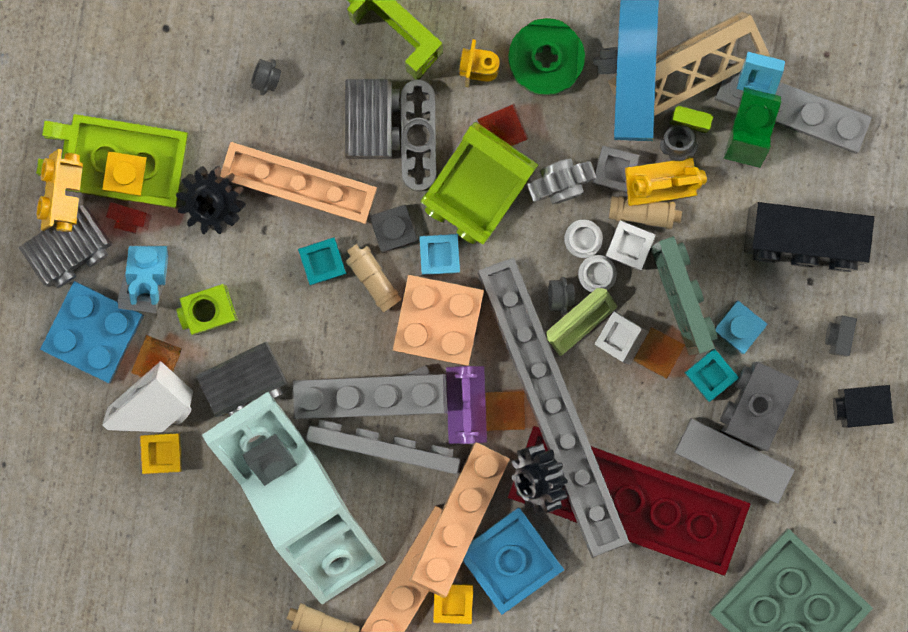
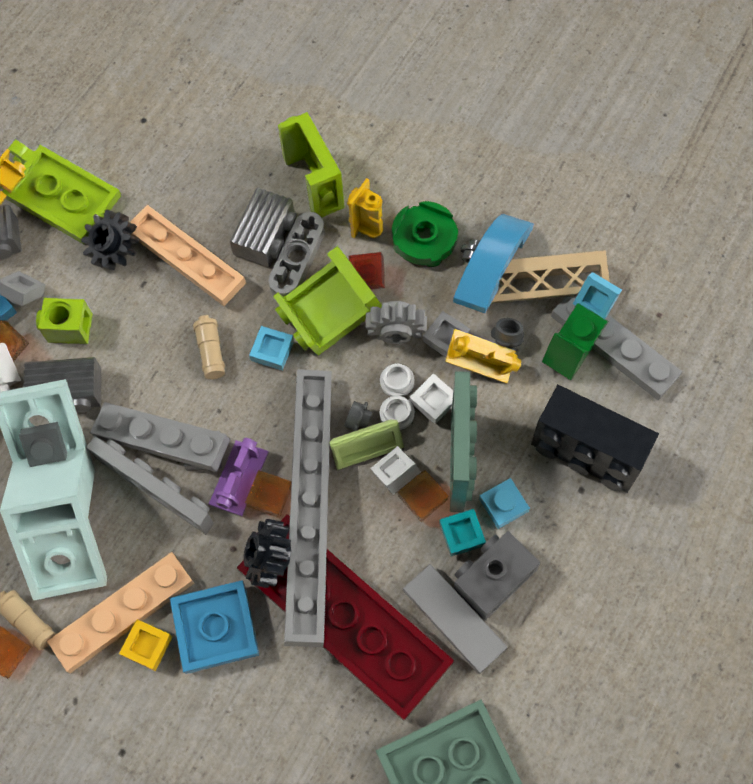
camera: 25 degrees right, 20 degrees down
yellow plate [102,151,147,196] -> none
clear red plate [106,202,152,234] -> none
medium azure plate [125,246,168,305] -> none
dark grey plate [250,59,281,96] -> none
teal plate [298,237,347,286] -> none
dark grey plate [369,204,418,253] -> none
light nougat brick [393,275,484,366] -> none
light nougat plate [409,442,510,598] -> none
tan piece [608,196,682,230] -> none
lime tile [669,106,713,133] -> none
dark grey plate [825,315,857,357] -> none
black brick [833,385,894,428] -> none

